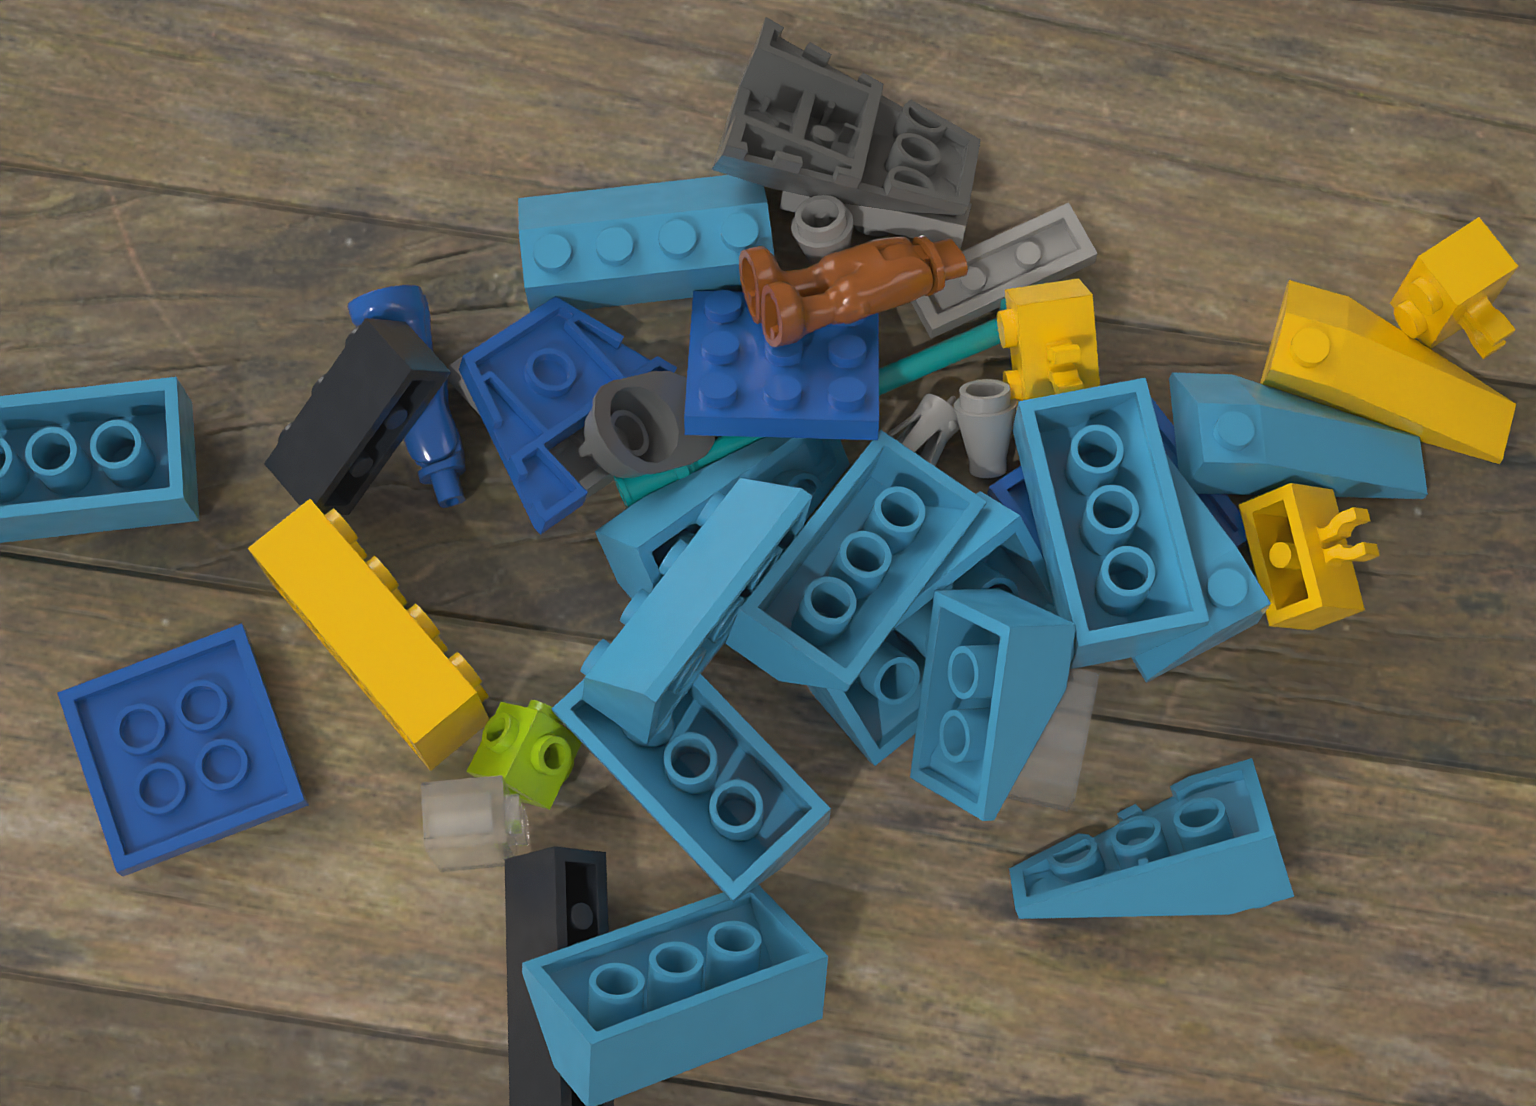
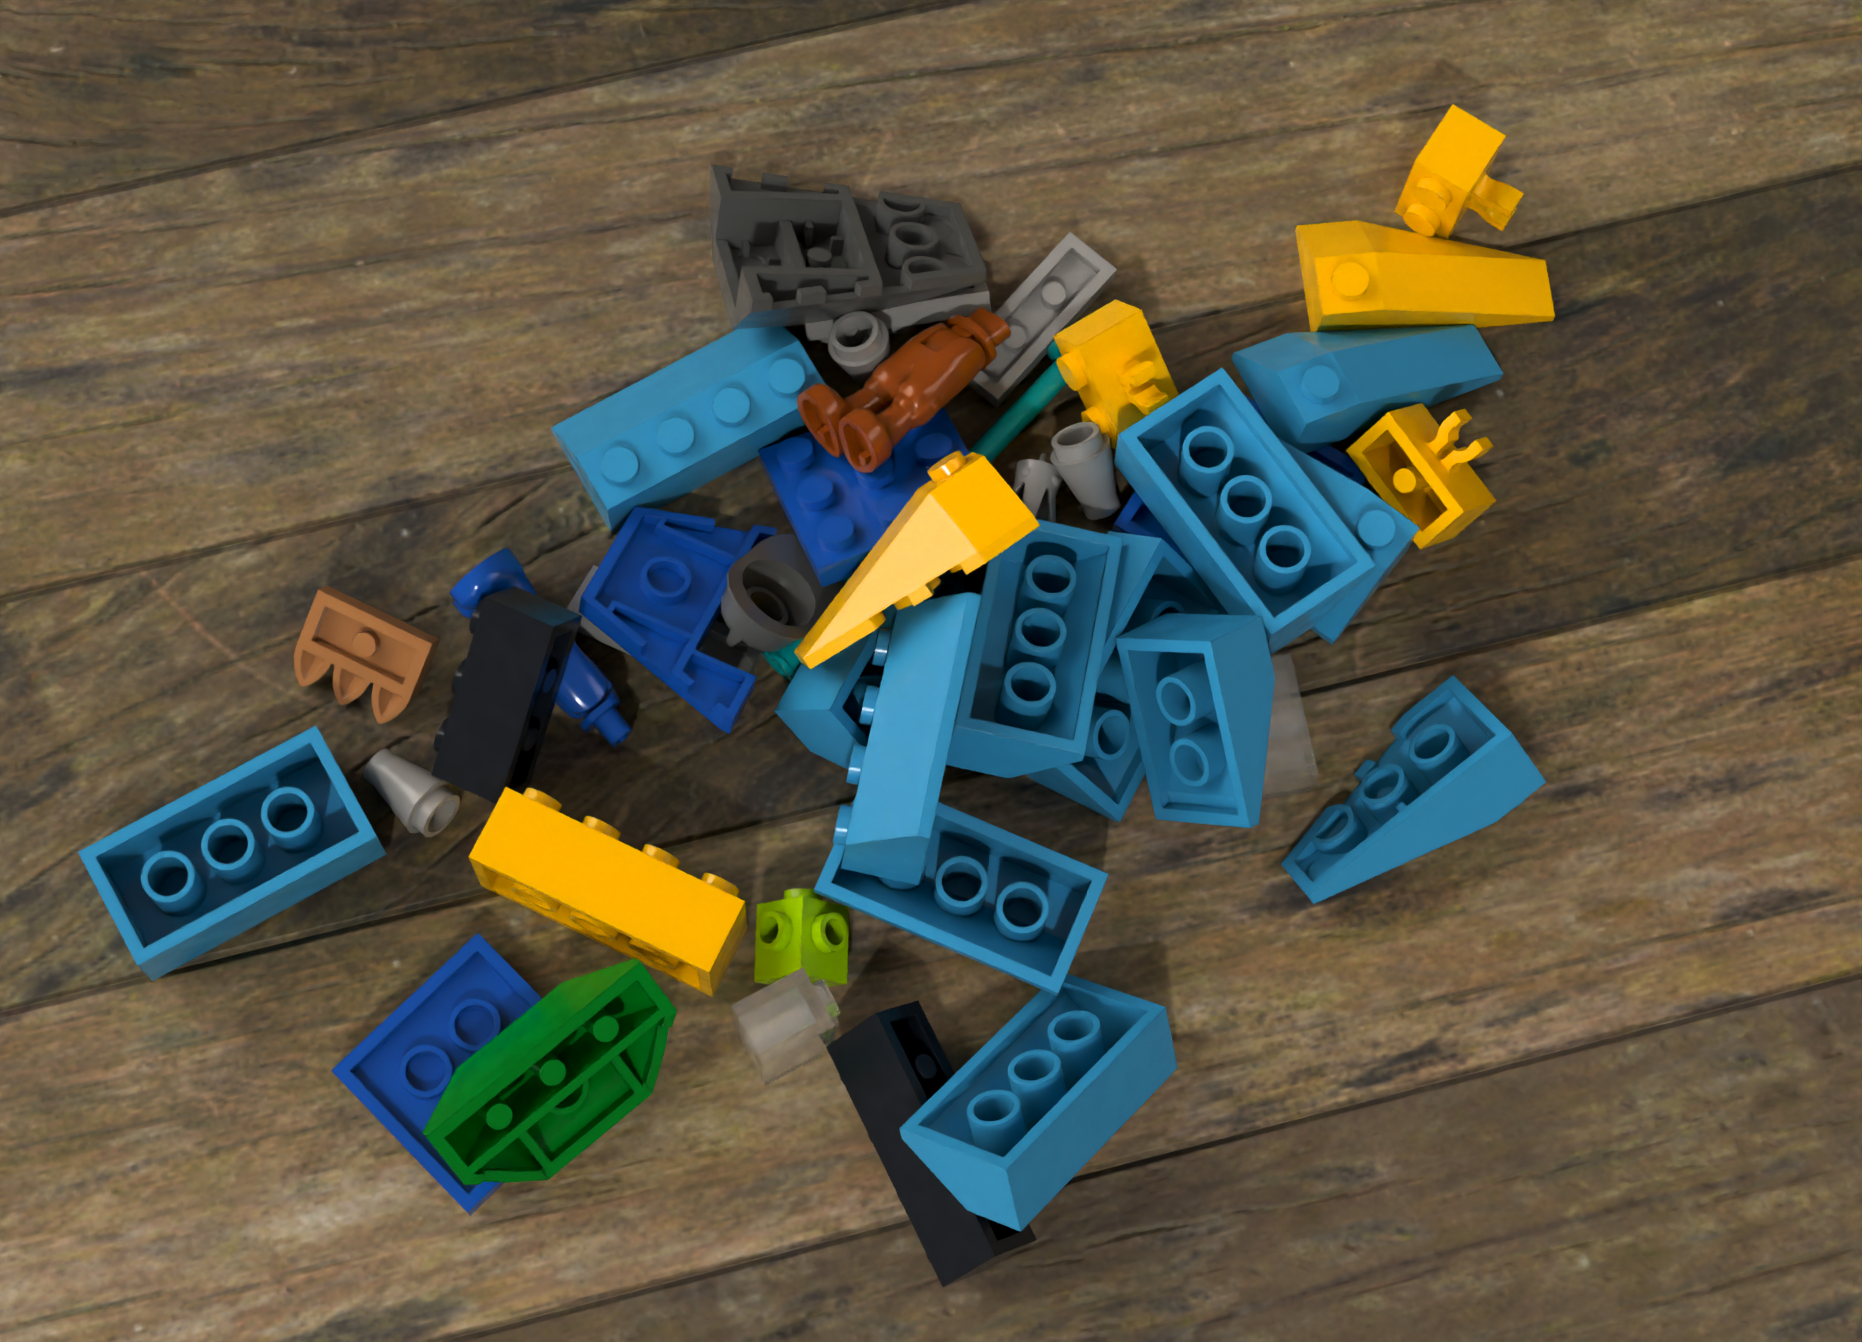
camera: 30 degrees left, 0 degrees up
none -> medium nougat plate [294,585,440,724]
none -> light grey cone [363,748,460,837]
none -> green wedge [422,958,677,1185]
none -> yellow wedge [794,450,1040,669]

